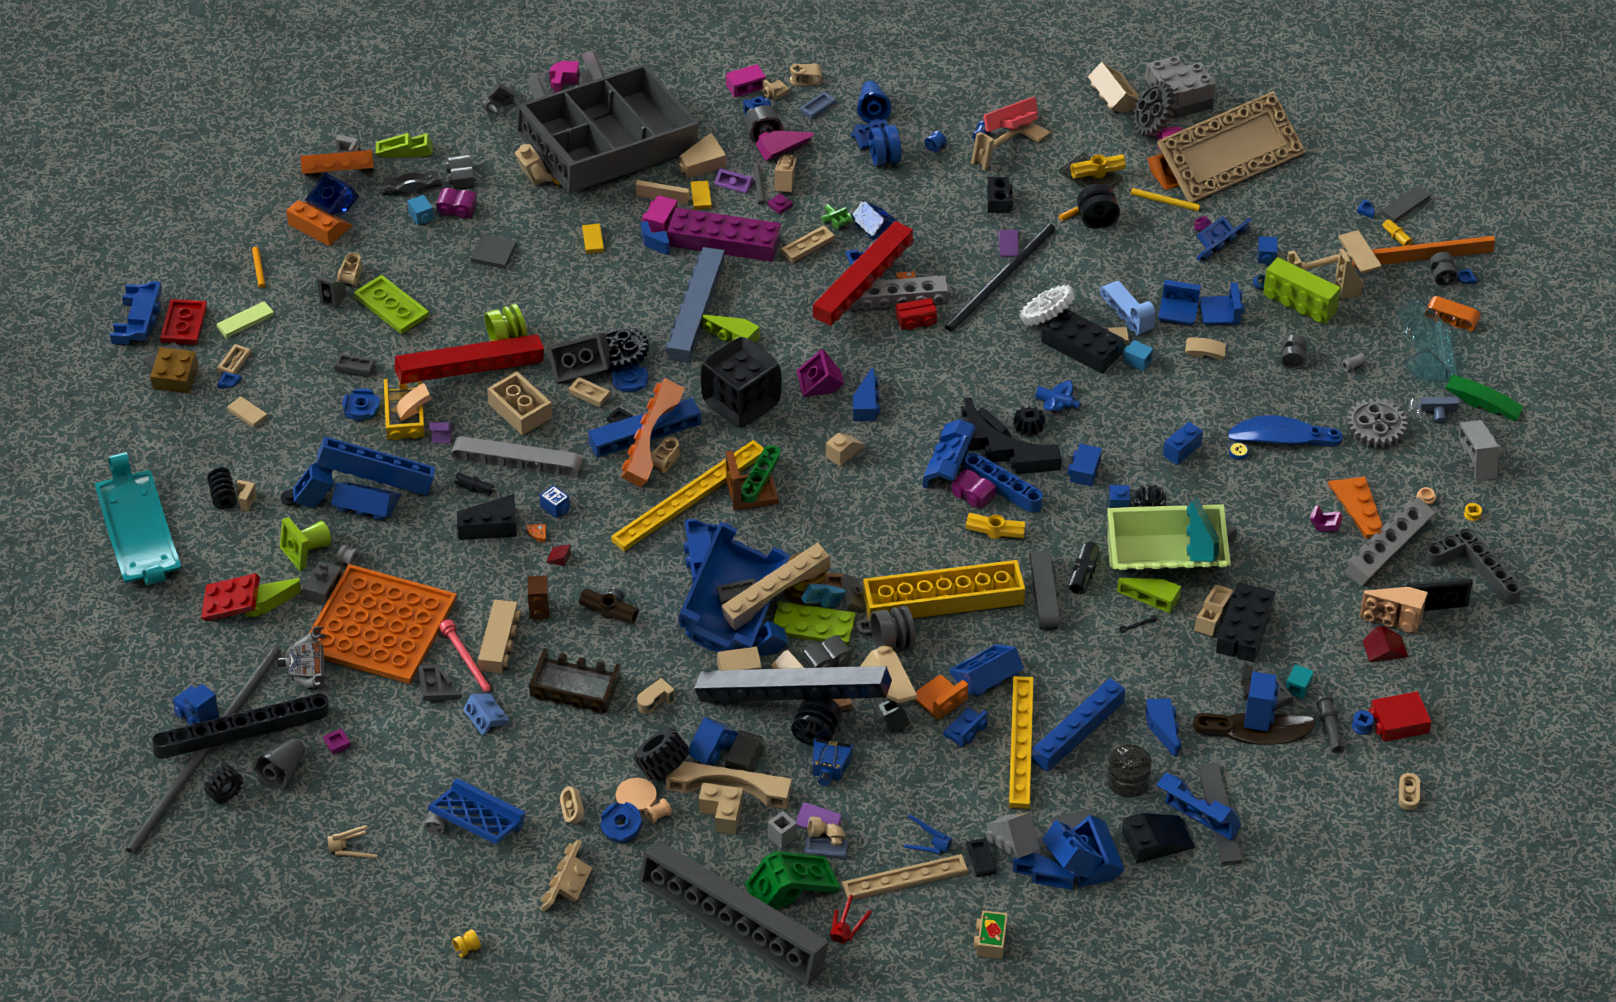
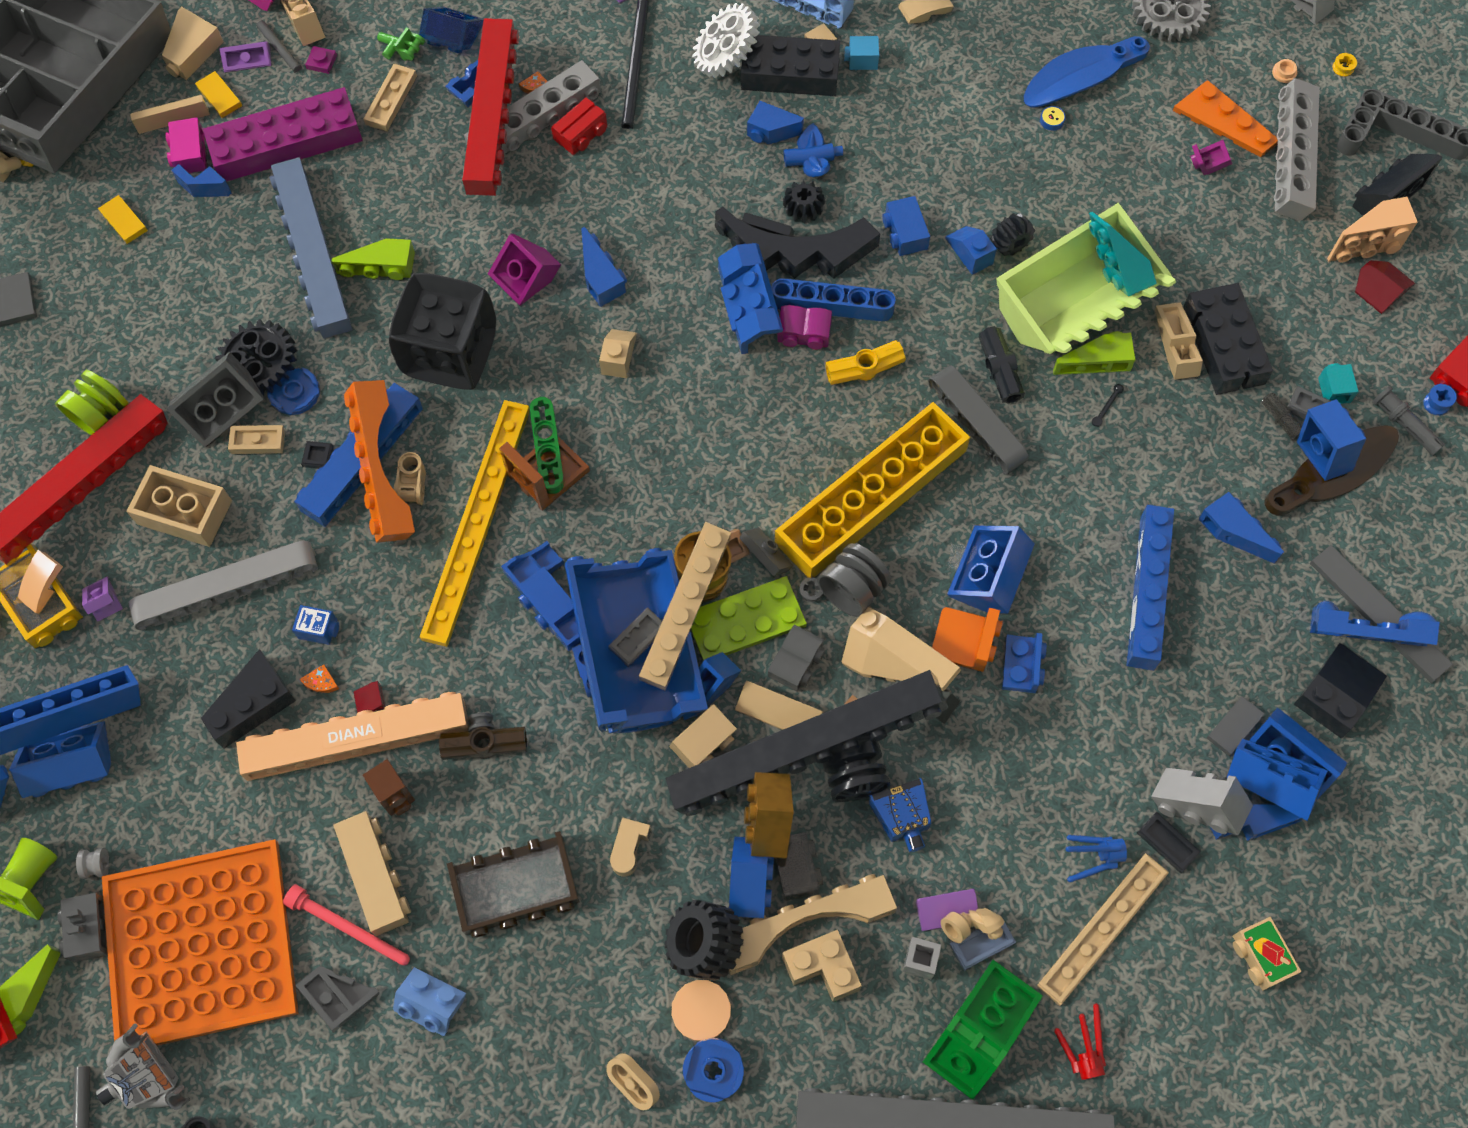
camera: 30 degrees left, 20 degrees up
black pin [454,472,494,496] -> none
light nougat bush [645,798,672,824] -> none
dark azure slope [801,584,846,608] -> none
yellow plate [1009,676,1033,809] -> none
clear smoke wheel [1107,744,1152,798] -> none
blue brick [1163,422,1203,465] -> none
none -> light nougat brick [236,692,469,781]
none -> pearl gold brick [744,772,794,858]
none -> blue slope [747,101,804,144]

